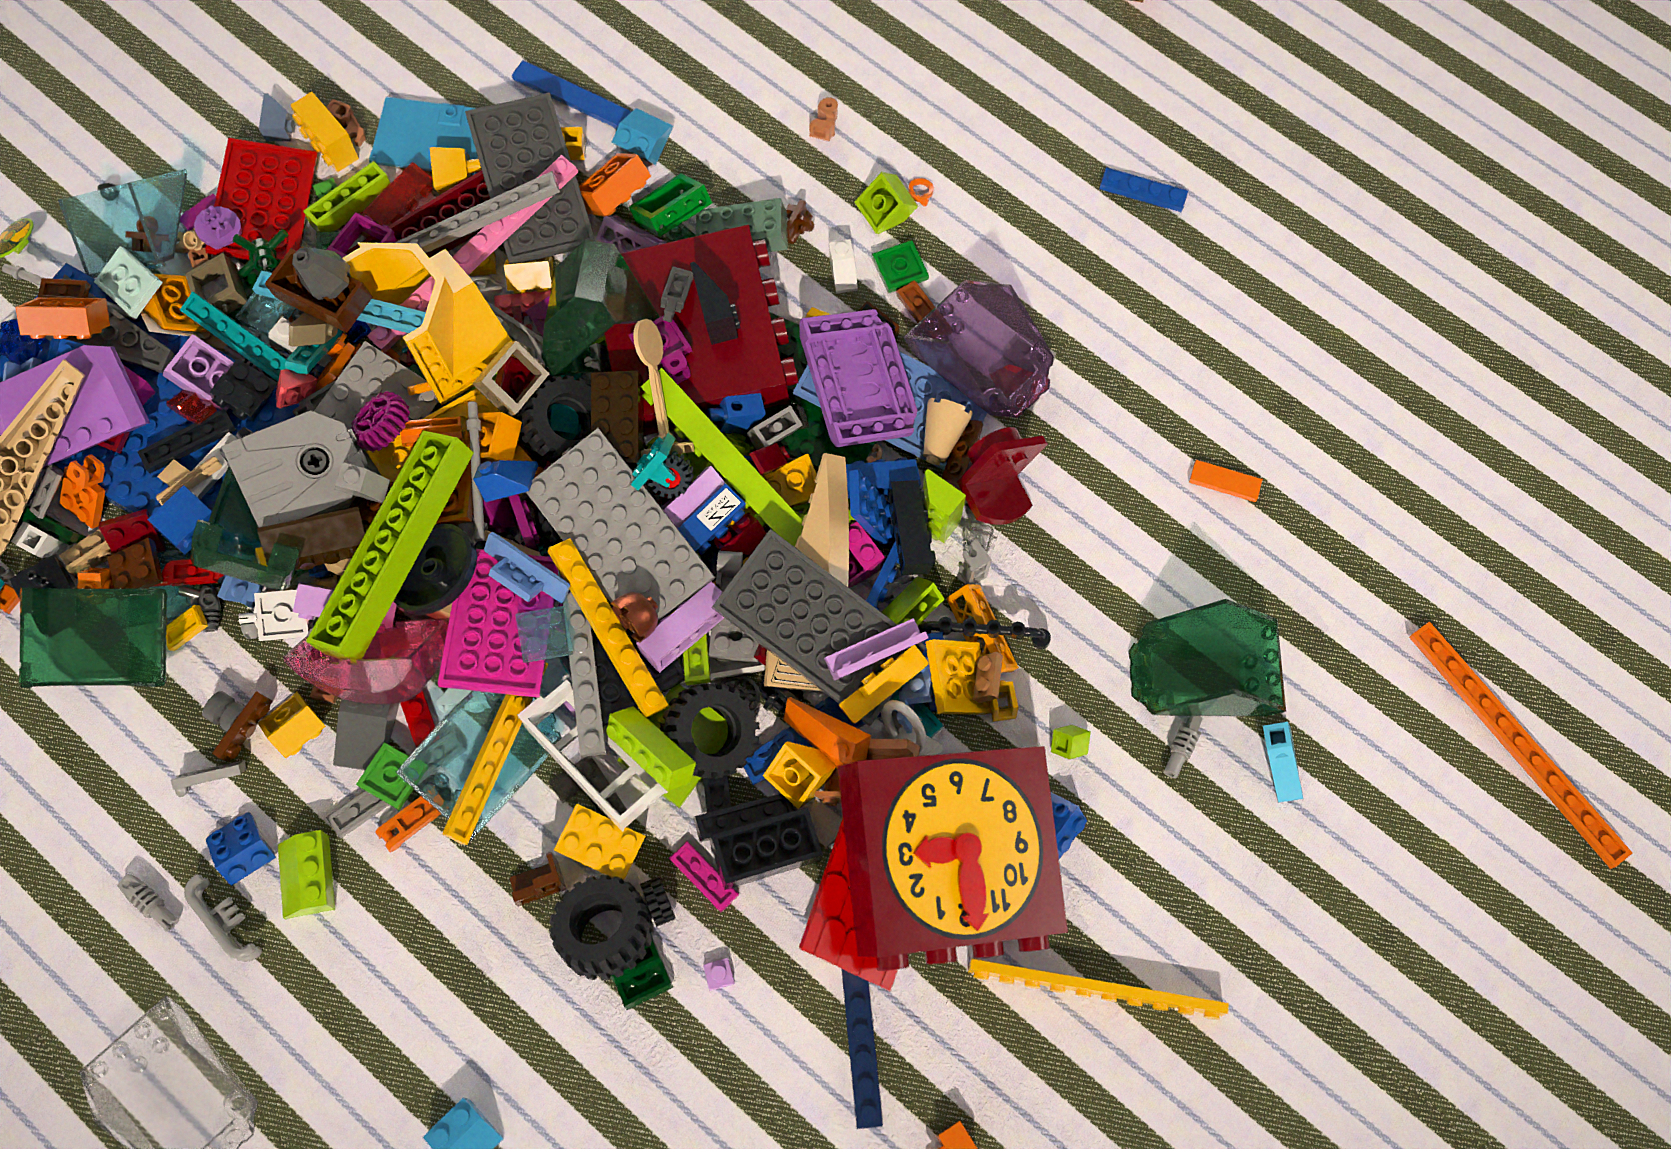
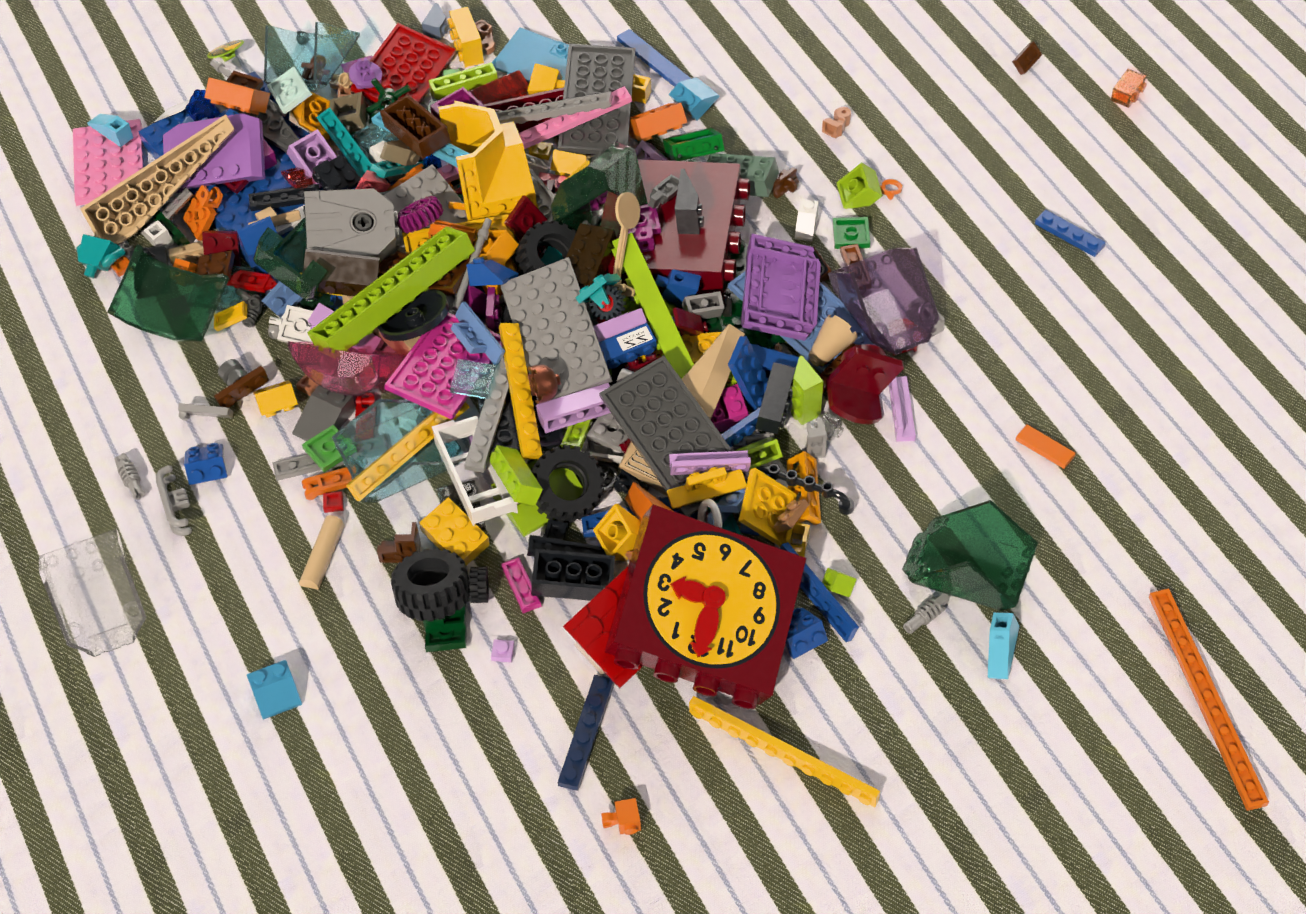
camera: 25 degrees right, 15 degrees down
lime slope [278,830,335,919] -> none
dark grey cone [292,247,350,300] -> none
light grey slope [334,462,390,503] -> none
dark tan window [472,340,550,416] -> none
none -> tan brick [299,515,344,590]
none -> red tile [323,491,344,513]
none -> blue plate [780,542,859,642]
none -> lavender fence [888,376,916,442]

